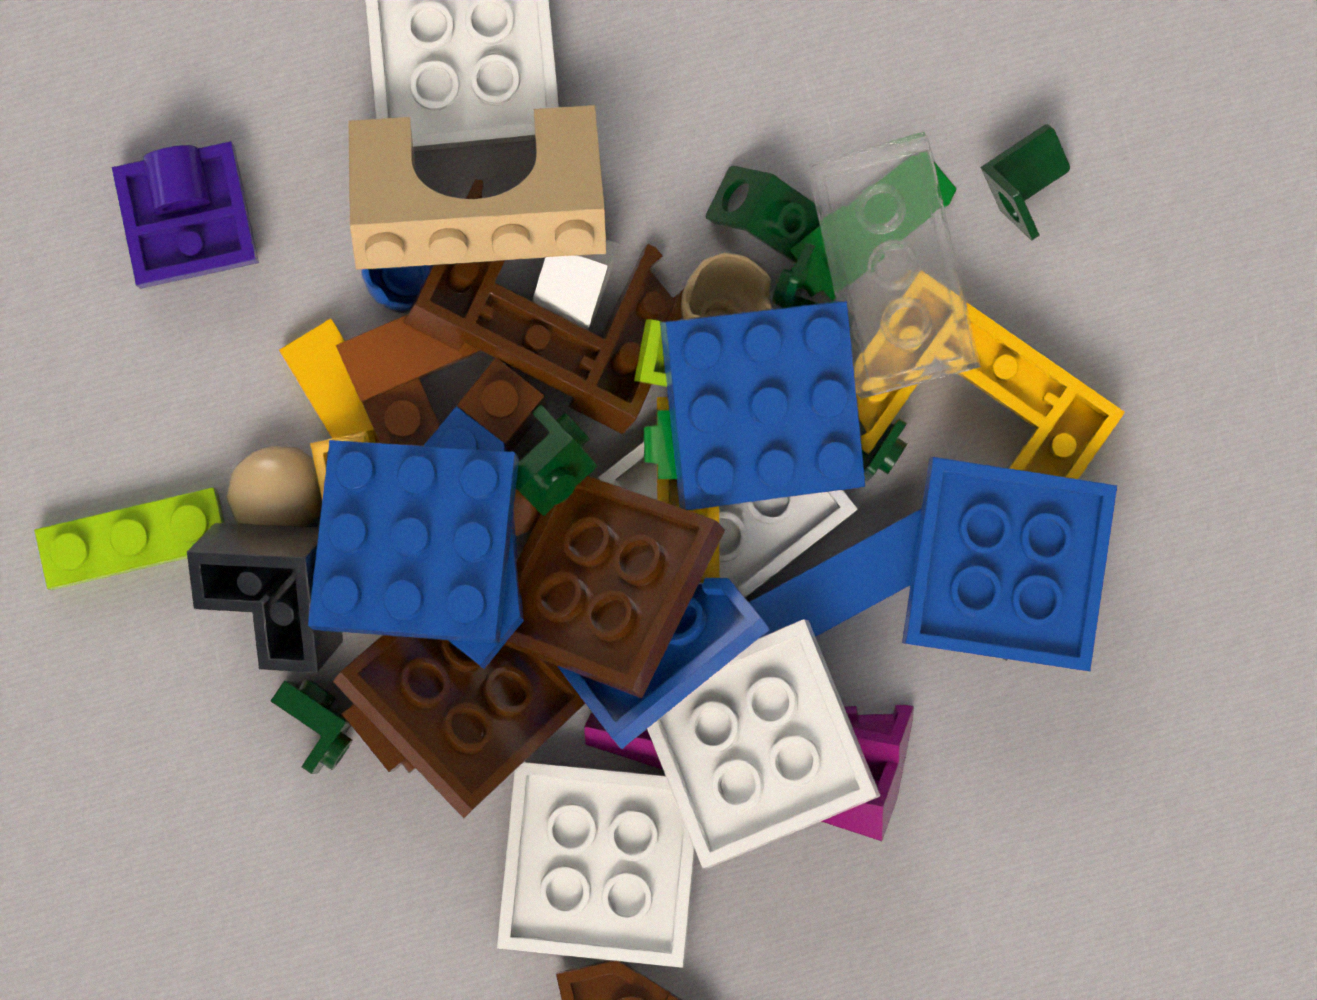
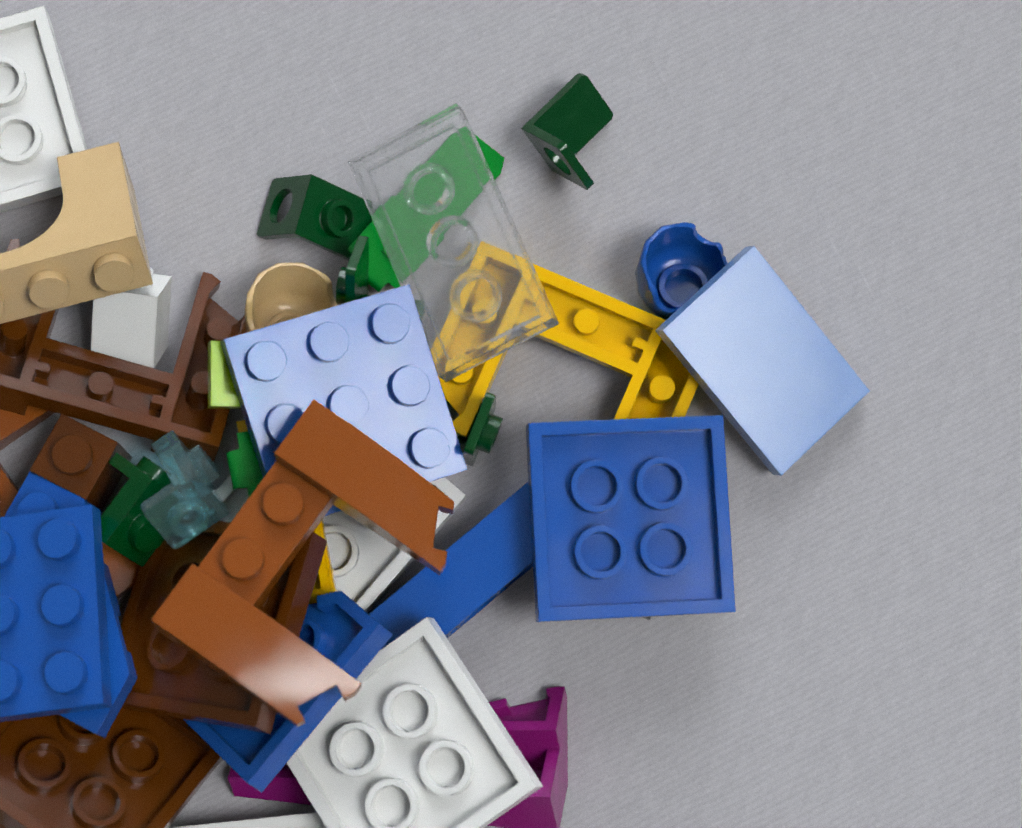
camera: 15 degrees left, 5 degrees down
none -> clear light blue bracket [141,430,229,549]
none -> dark orange wedge [151,400,454,727]
none -> blue hair [635,222,728,320]
none -> tile [655,246,870,476]

